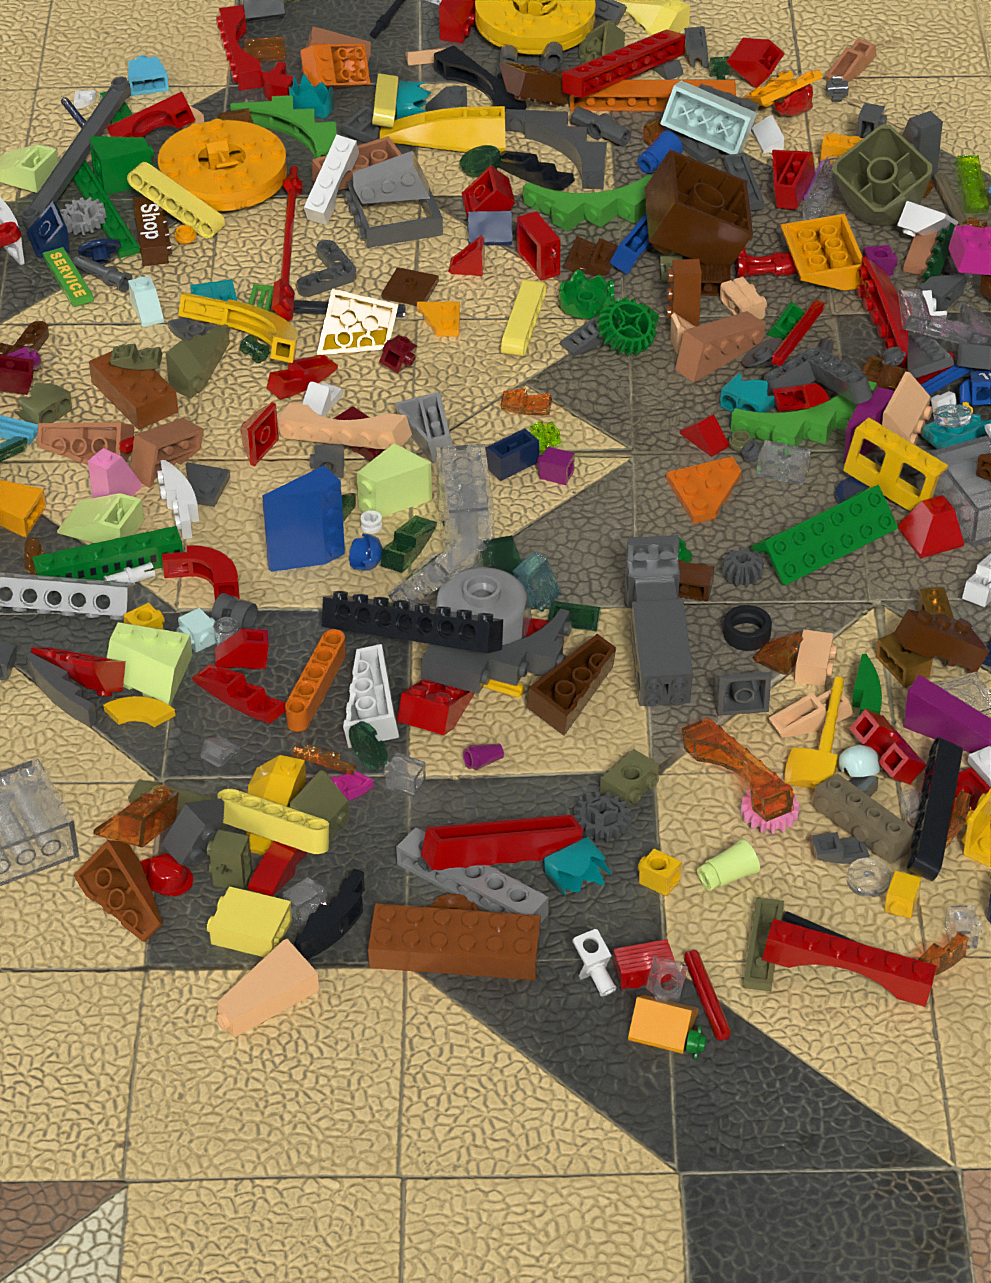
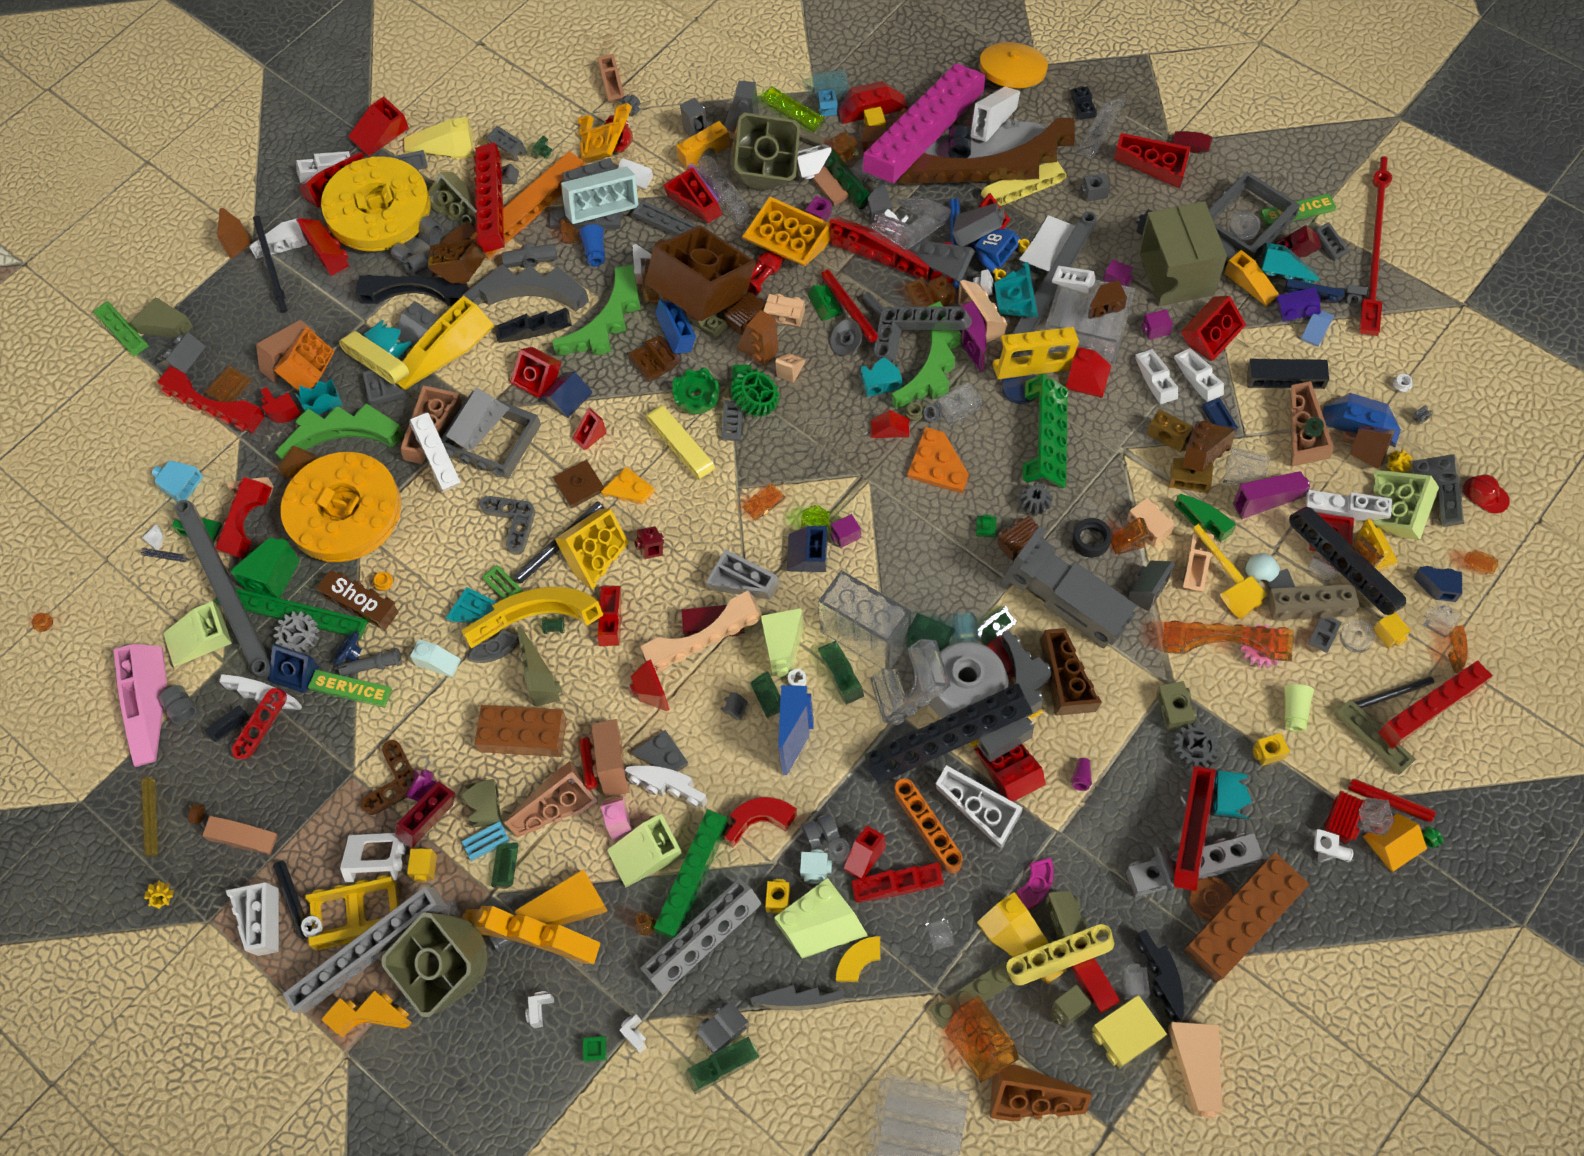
camera: 45 degrees left, 20 degrees up
red wedge [31,647,126,696] -> none
white pin [103,562,155,586] -> none
olive slope [110,343,163,370] -> none
light yellow beam [127,162,225,239] -> none
red piece [140,853,193,896] -> none
dark grey slope [161,799,224,866] -> none
red bar [272,166,303,321] -> none
clear orange plate [291,744,356,775] -> none
white slope [302,381,343,417] -> none
dark grey brick [310,444,345,478] -> none
blue hair [349,533,383,571] -> none
clear green tile [349,721,388,771] -> none
clear brick [383,753,426,797] -> none
light nougat slope [405,48,446,66] -> none
clear green tile [460,145,502,177] -> none
red window [517,211,561,281] -> none
nougat wedge [675,311,766,382] -> none
red slope [726,38,785,88] -> none
red brick [773,383,830,412] -> none
red arch [849,709,926,785] -> none
dark grey plate [881,347,906,366] -> none
clear piece [933,404,972,427] -> none

